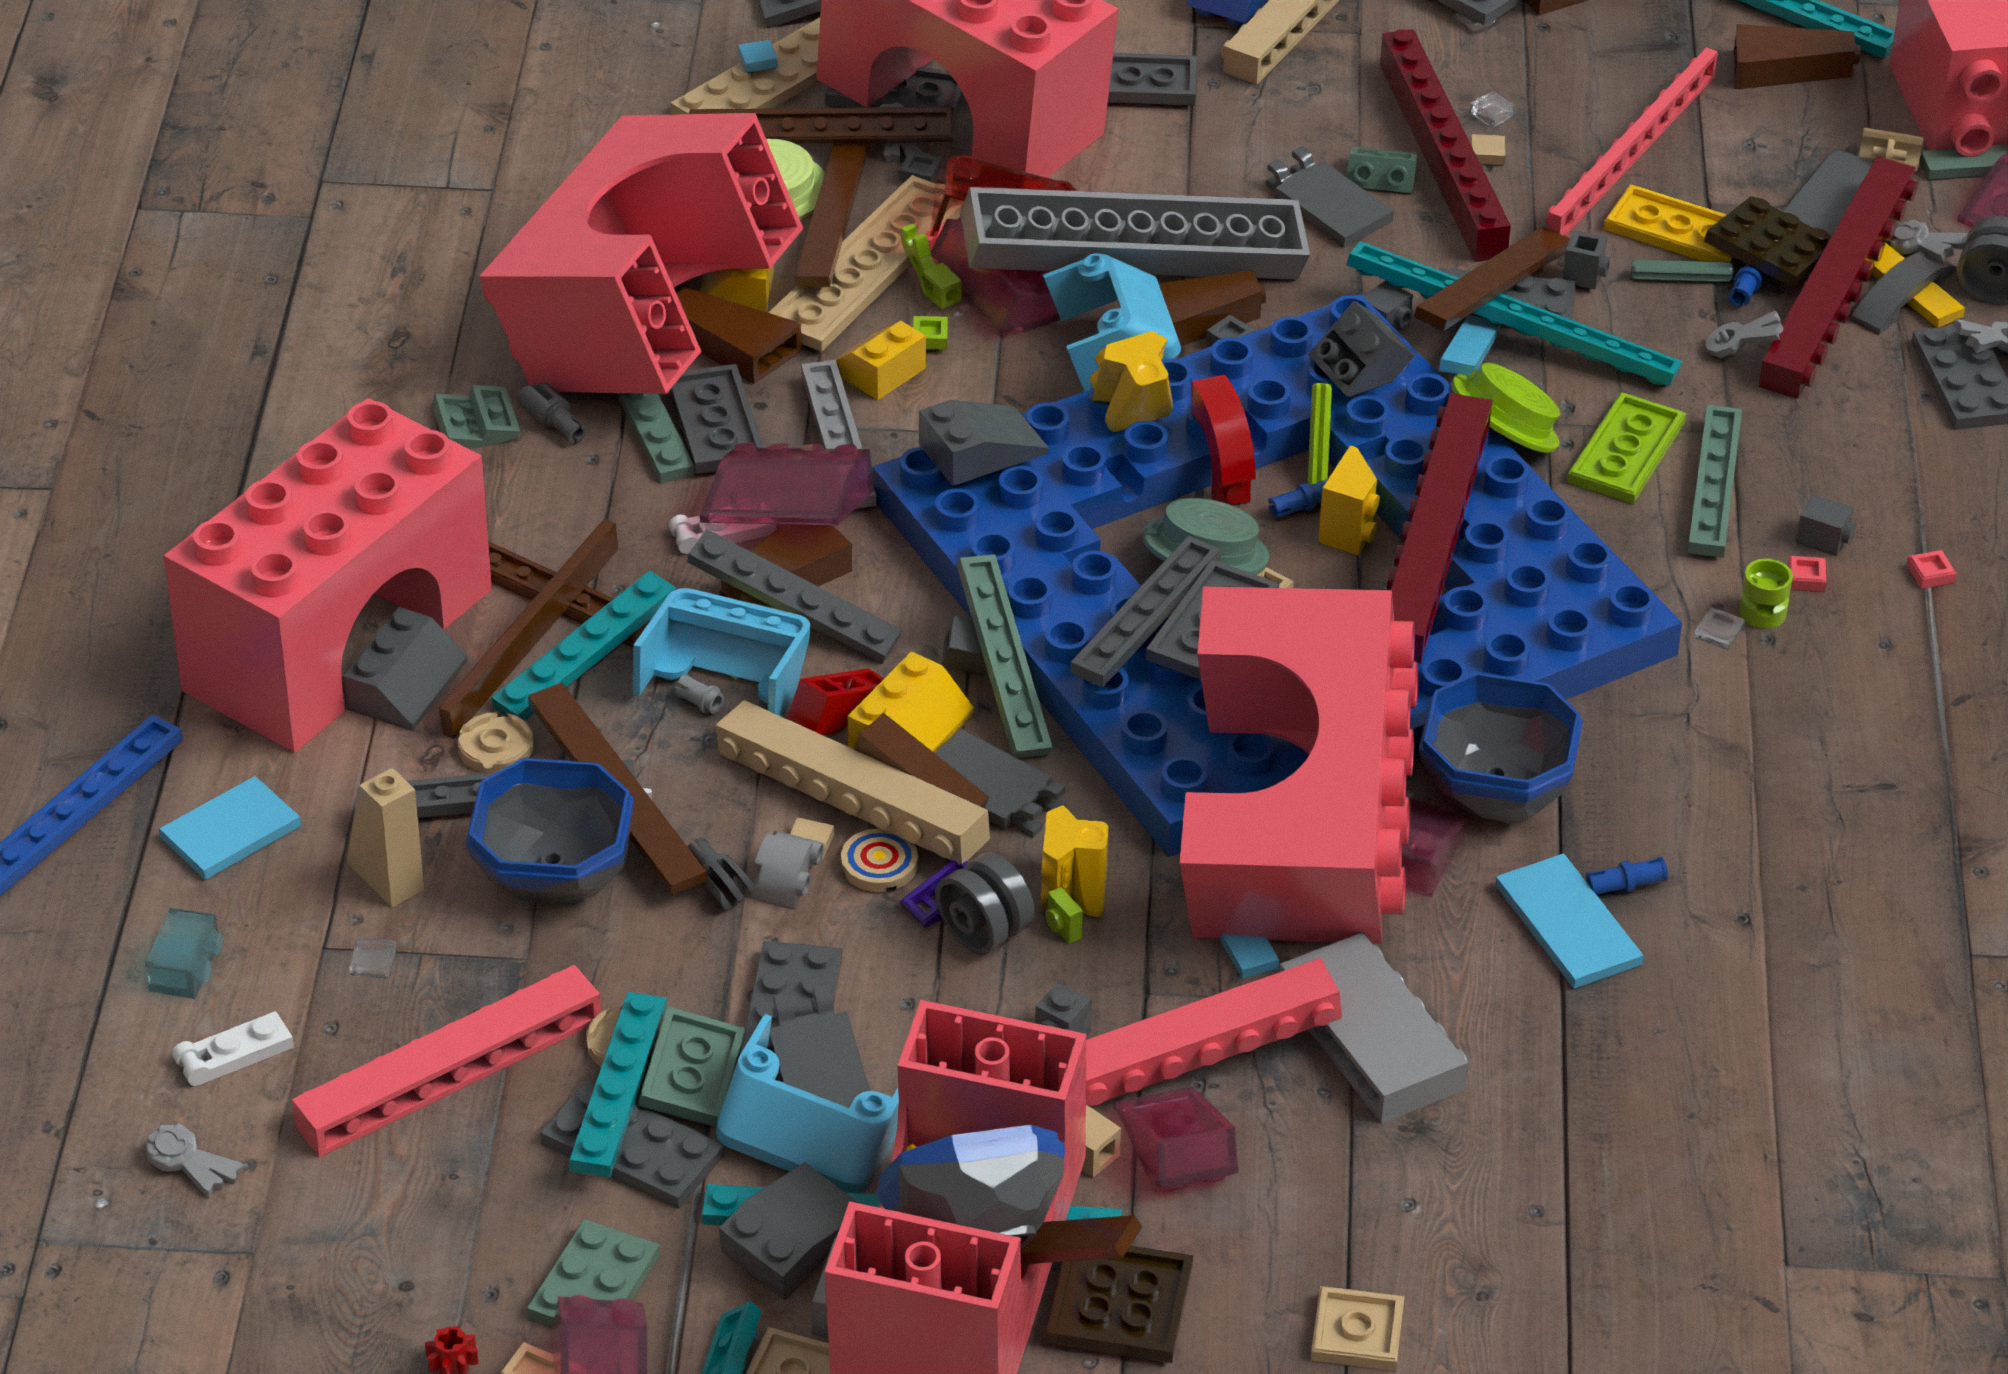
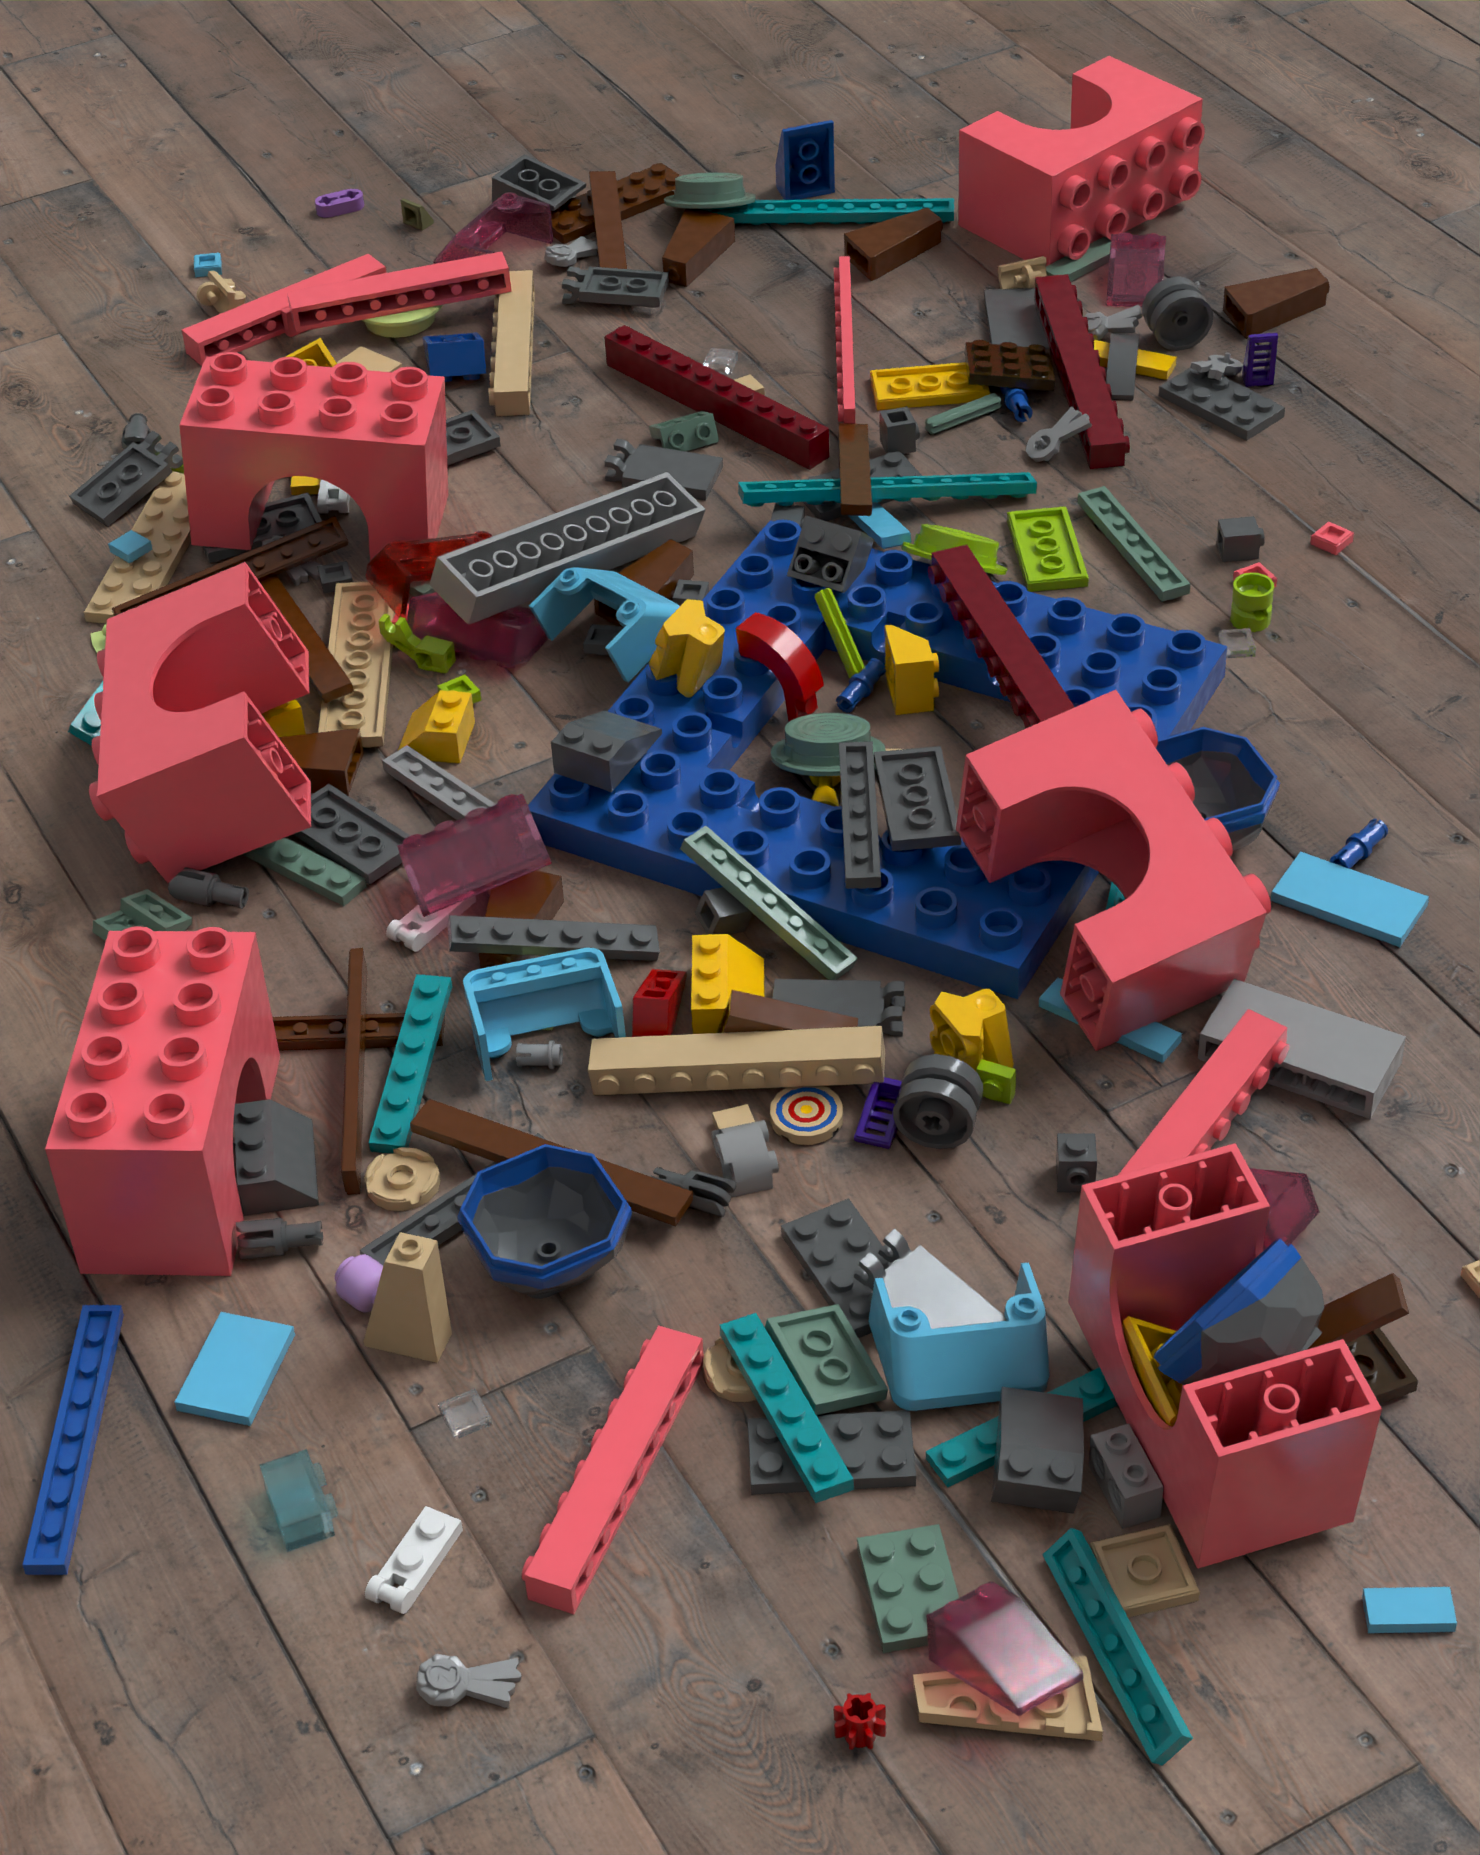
camera: 30 degrees left, 0 degrees up
none -> dark grey arm [236,1218,323,1260]

